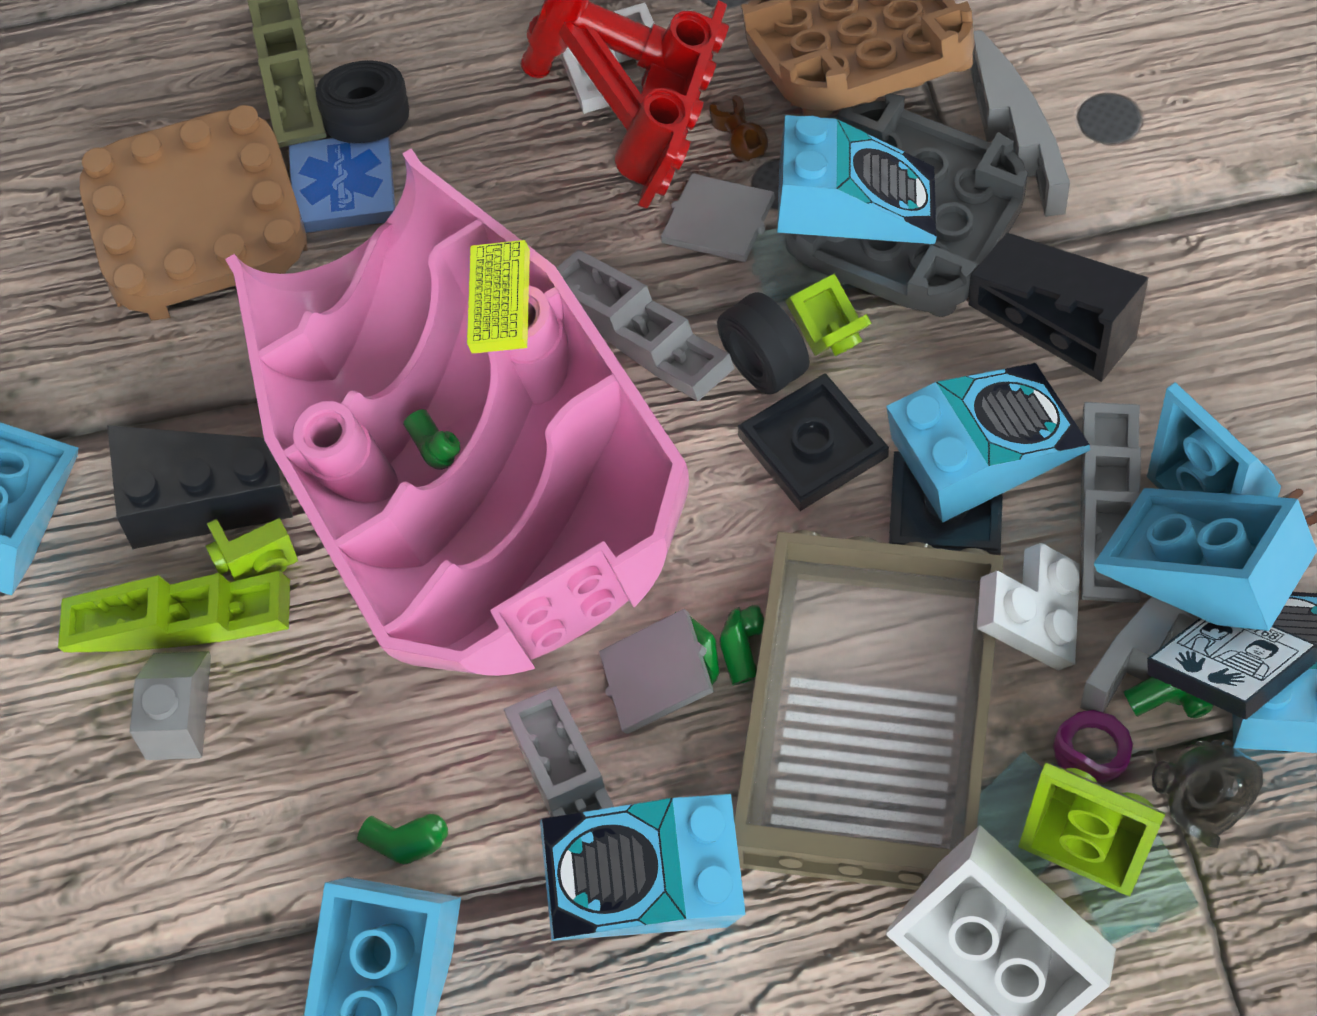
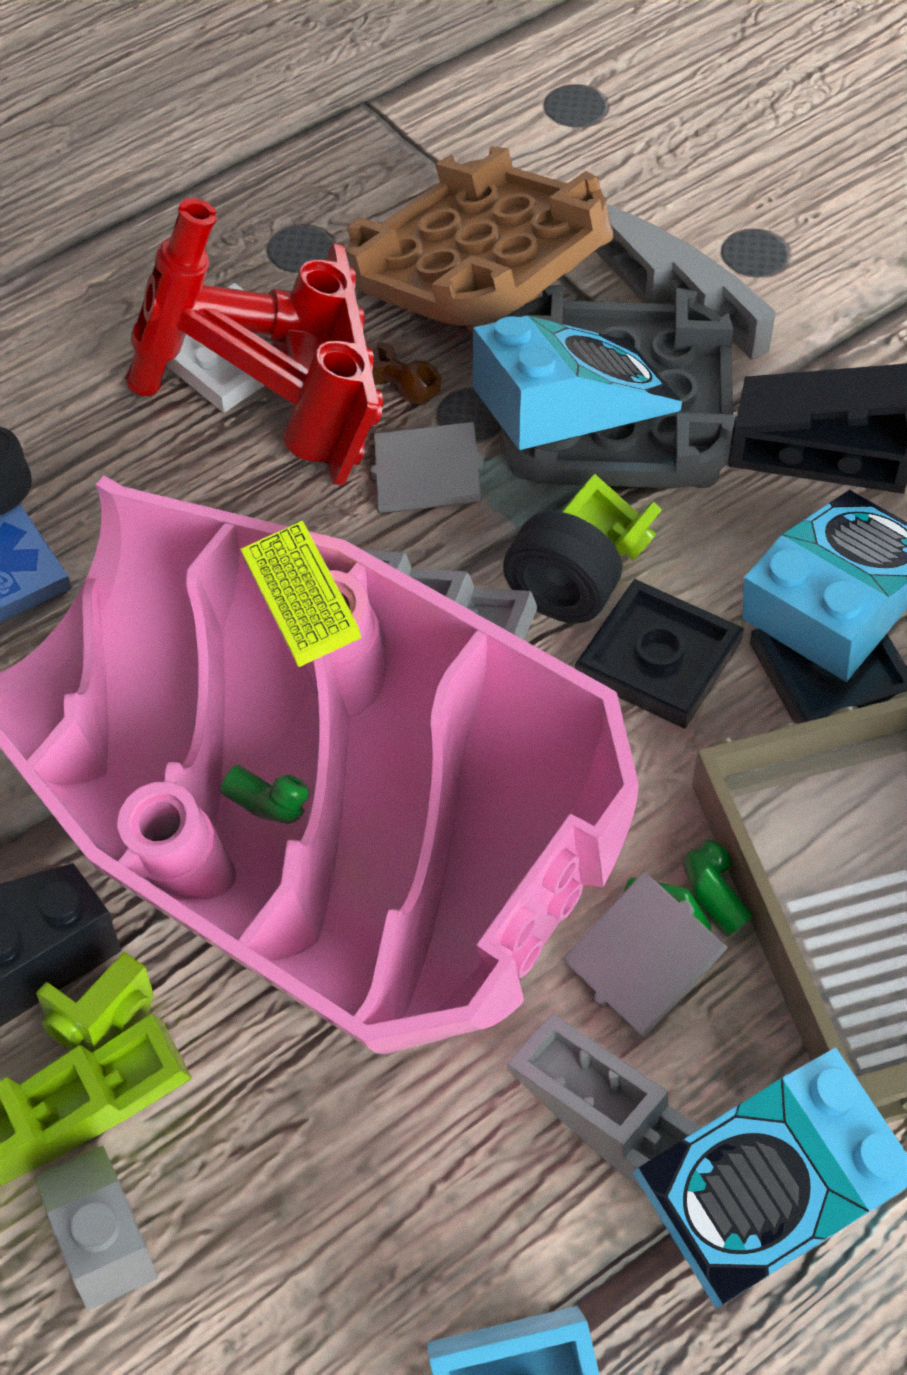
camera: 30 degrees left, 5 degrees down
green arm [357,814,448,865] -> none

